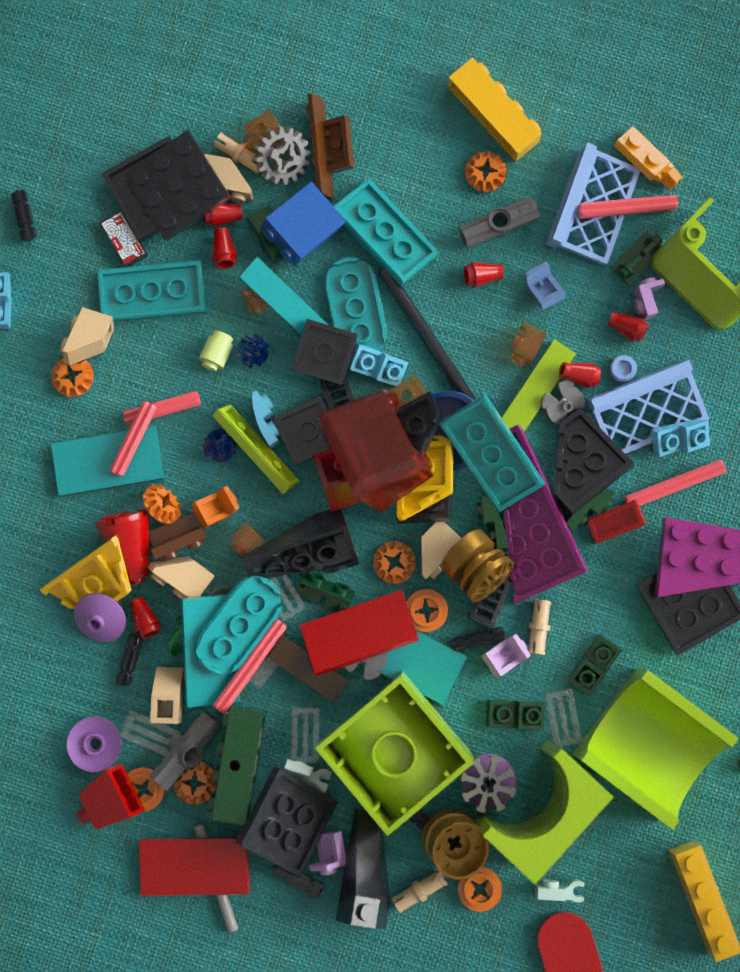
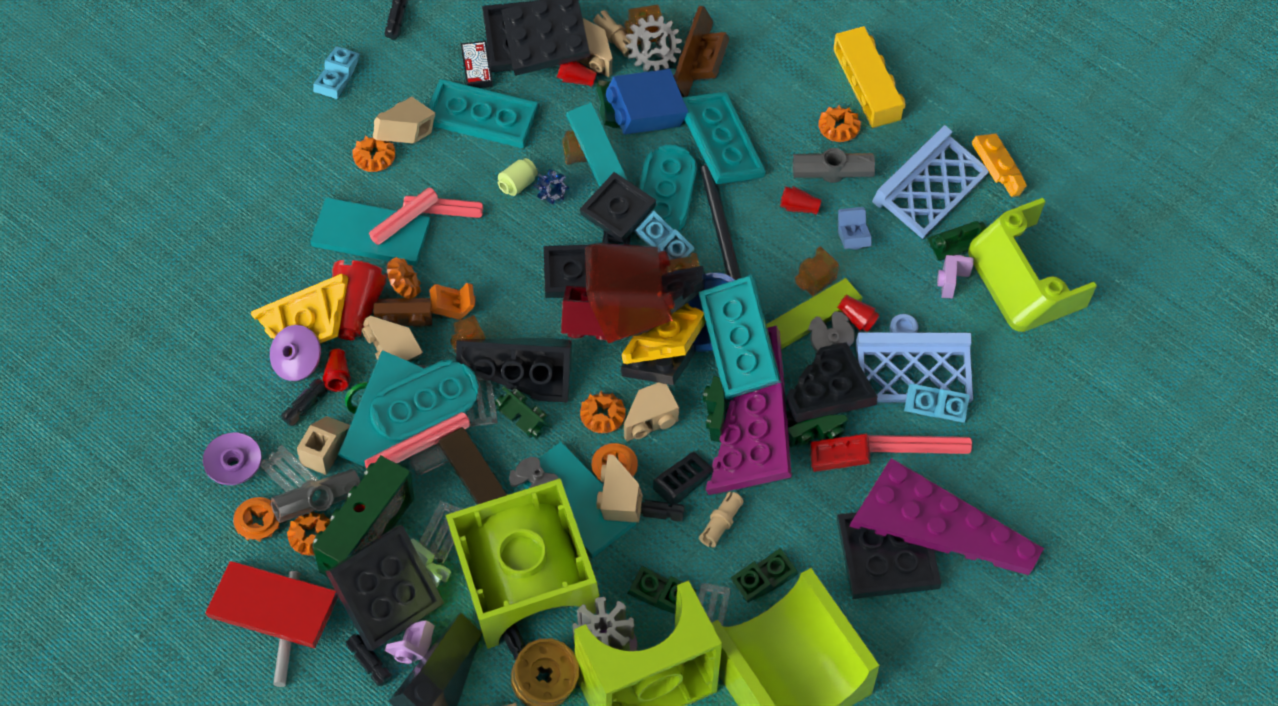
camera: 20 degrees right, 25 degrees down
red torso [77,764,145,829] -> none
clear blue gear [202,429,236,462] -> none
red cone [212,228,238,269] -> none
lime tile [212,404,300,494] -> none
medium azure slope [252,390,280,449] -> none
red tile [300,590,419,676] -> none
pearl gold wheel [441,529,514,602] -> none
lavender bracket [481,634,531,679] -> none
coral axle [577,195,678,218] -> none
red cone [607,312,649,343] -> none
none -> tan slope [597,455,643,522]

